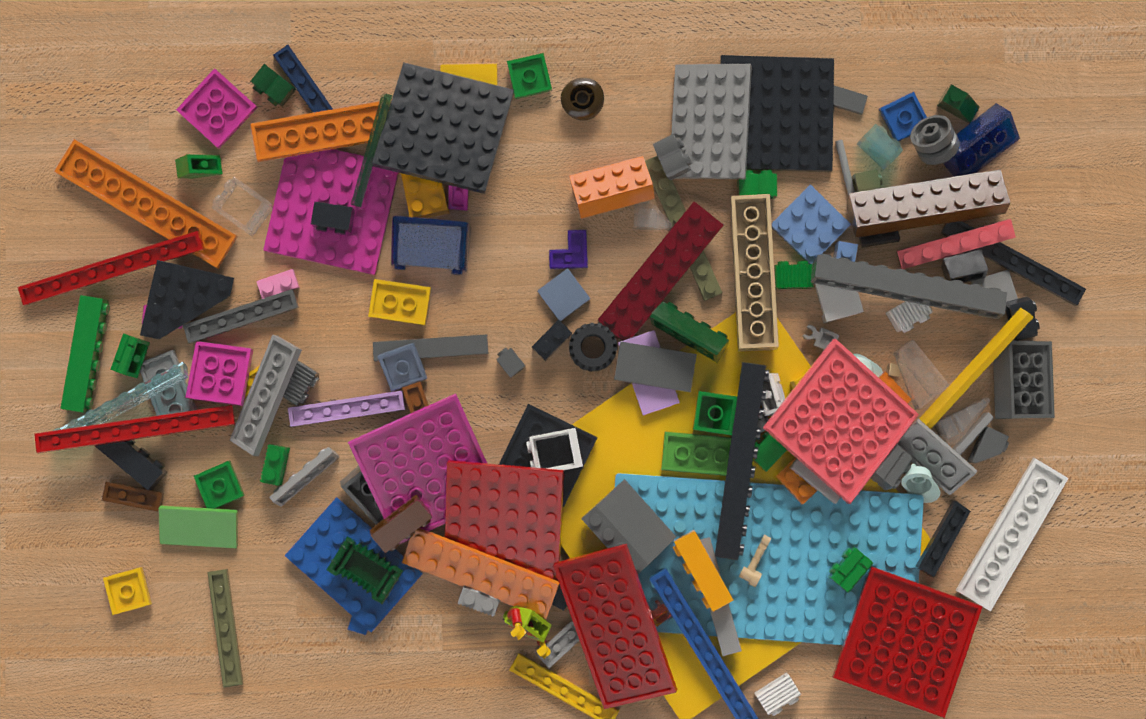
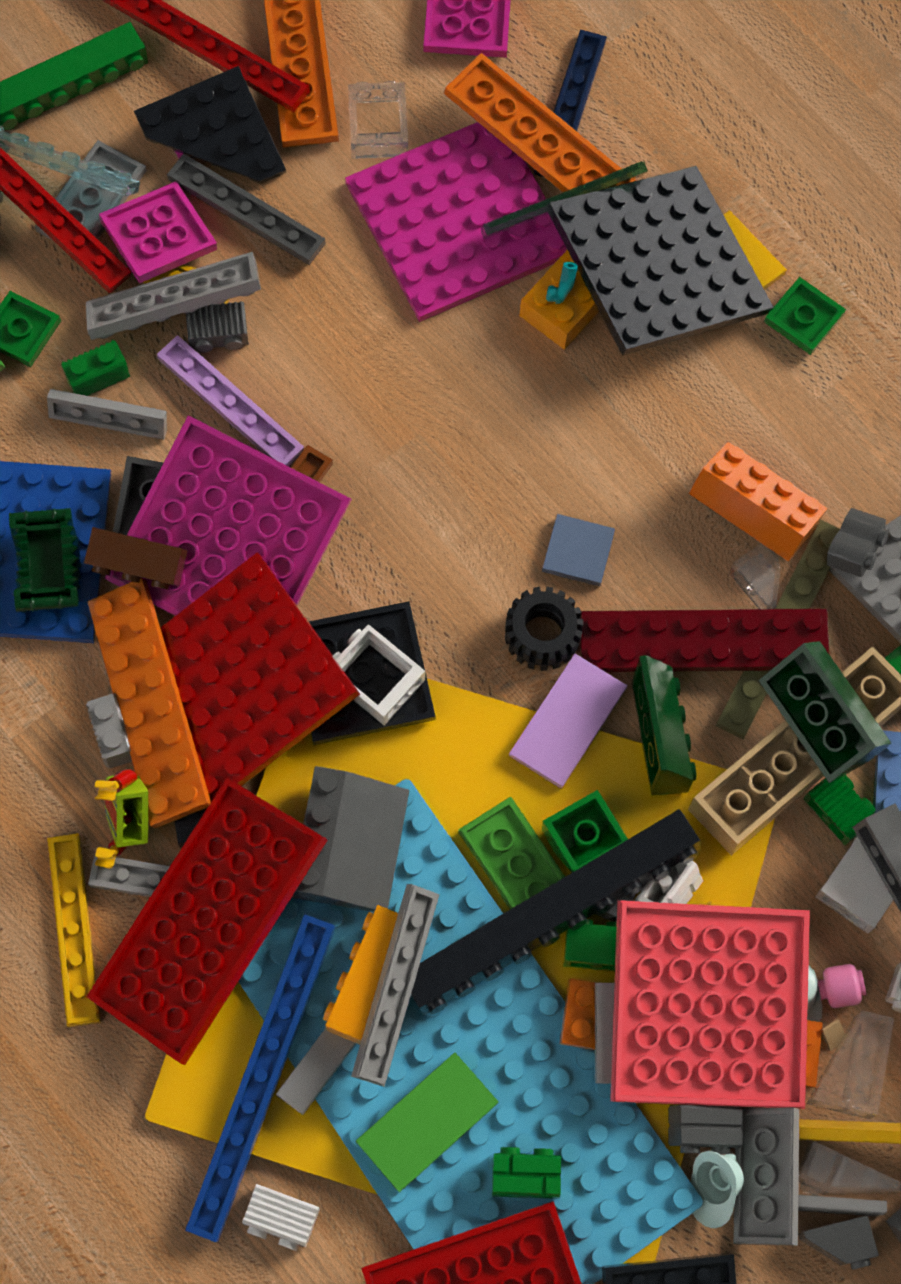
camera: 45 degrees right, 15 degrees down
green brick [110,333,150,378] -> none
green slope [175,154,223,179] -> none
dark green brick [250,64,296,107] -> none
bright pink plate [256,269,300,299] -> none
black brick [311,201,355,235] -> none
yellow plate [368,279,431,326] -> none
dark grey tile [373,334,489,361] -> none
sand blue tile [377,343,428,392] -> none
clear blue windscreen [391,216,471,275] -> none
dark pink plate [448,185,469,211] -> none
dark grey brick [496,348,526,378] -> none
black brick [532,319,572,362] -> none
dark purple tile [549,230,588,269] -> none
dark brown hat [560,78,604,121] -> none
dark grey tile [614,341,697,392] -> none
clear red tile [649,600,672,627] -> none
tan brick [739,535,771,587] -> none
light grey plate [802,325,839,350] -> none
none -> light grey tile [351,884,440,1087]
none -> bright green tile [356,1052,499,1193]
none -> teal arm [546,262,578,304]
none -> dark green slope [758,641,892,783]
none -> bright pink head [818,964,866,1008]

